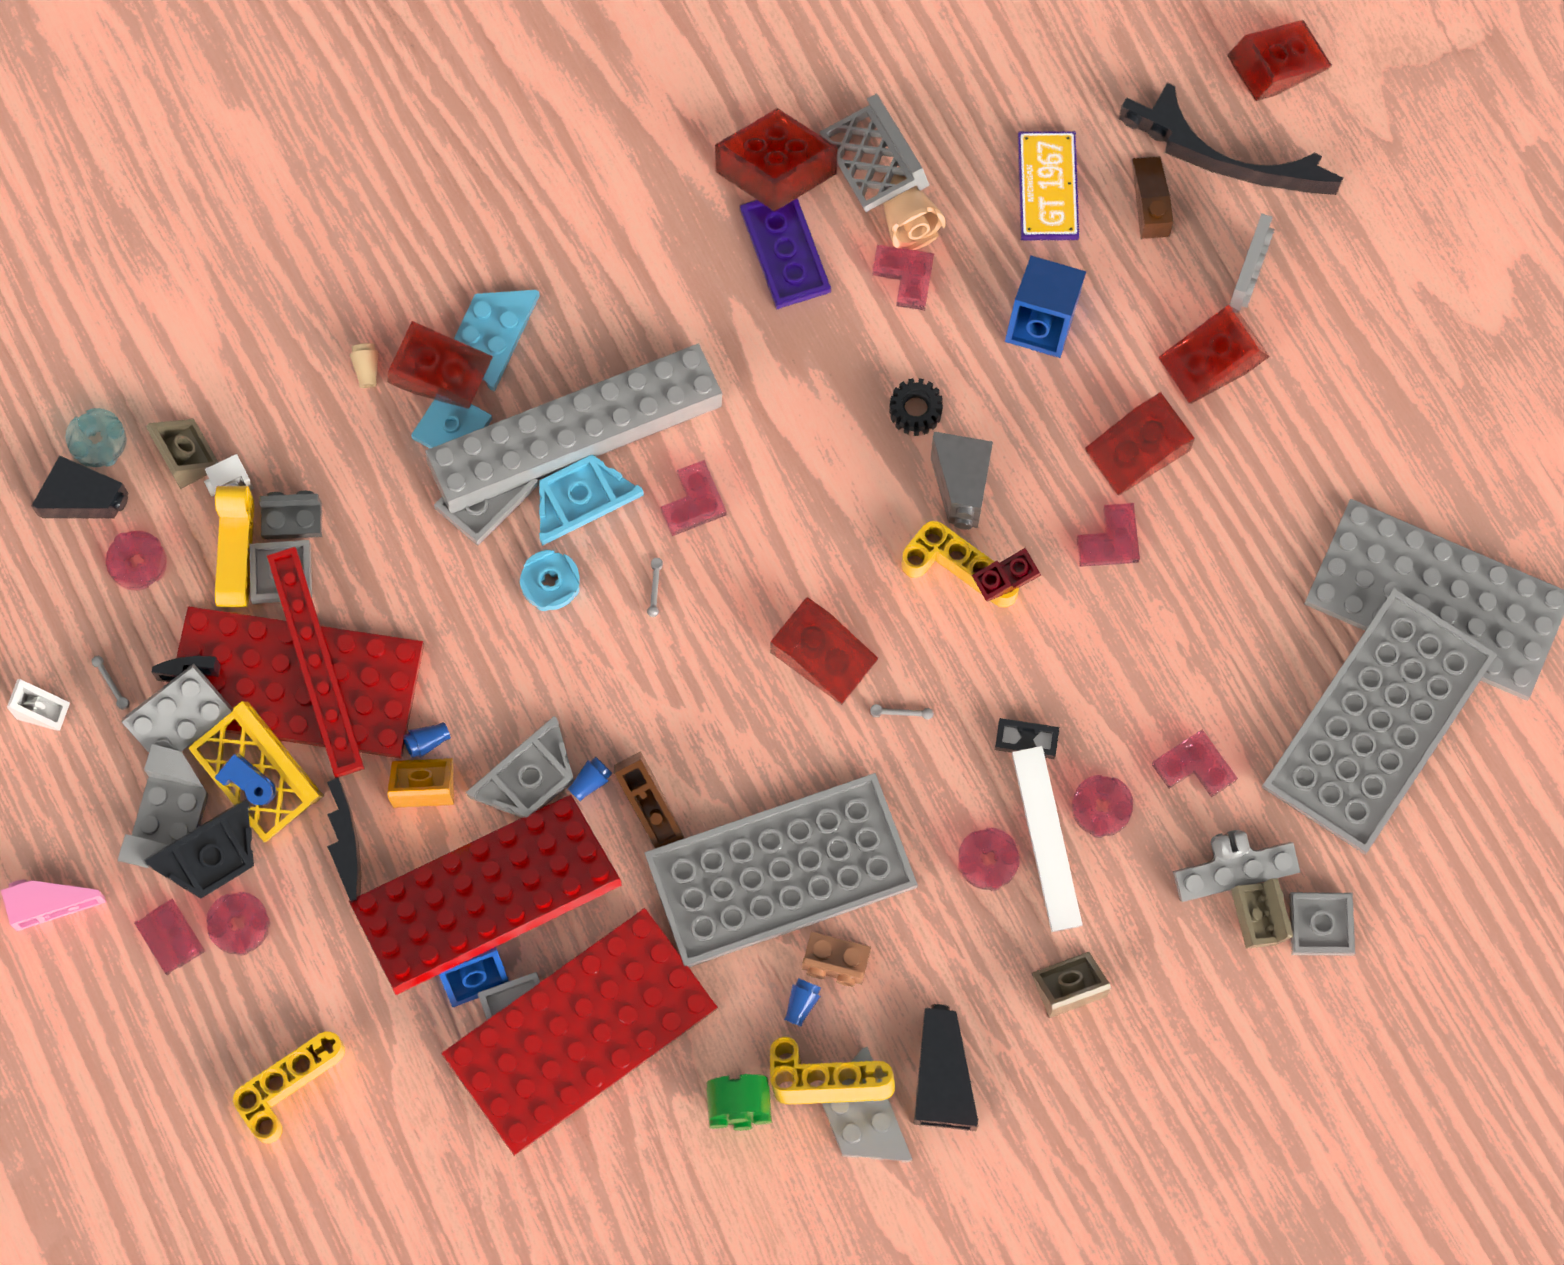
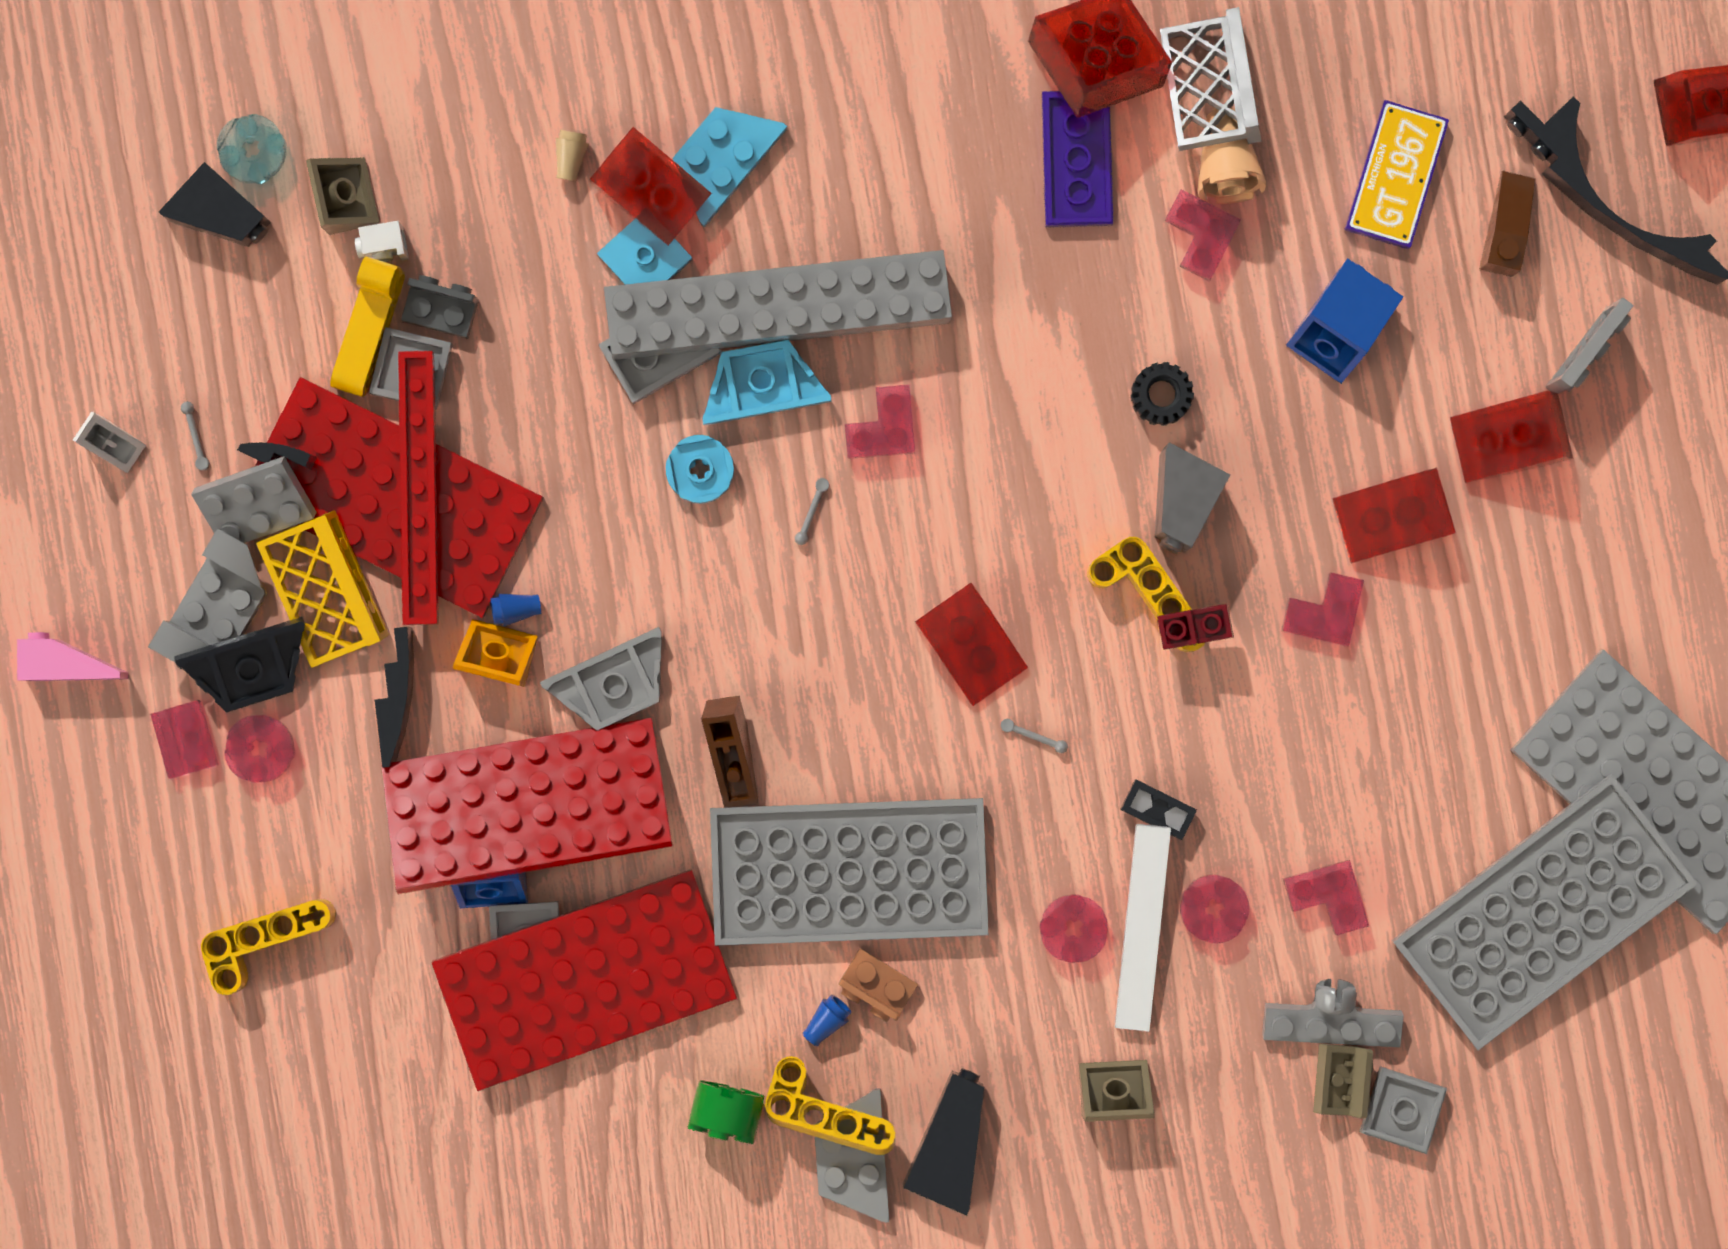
camera: 15 degrees right, 15 degrees up
clear pink plate [106,531,167,591] -> none
blue leg [214,754,276,805] -> none
blue cone [568,756,613,802] -> none

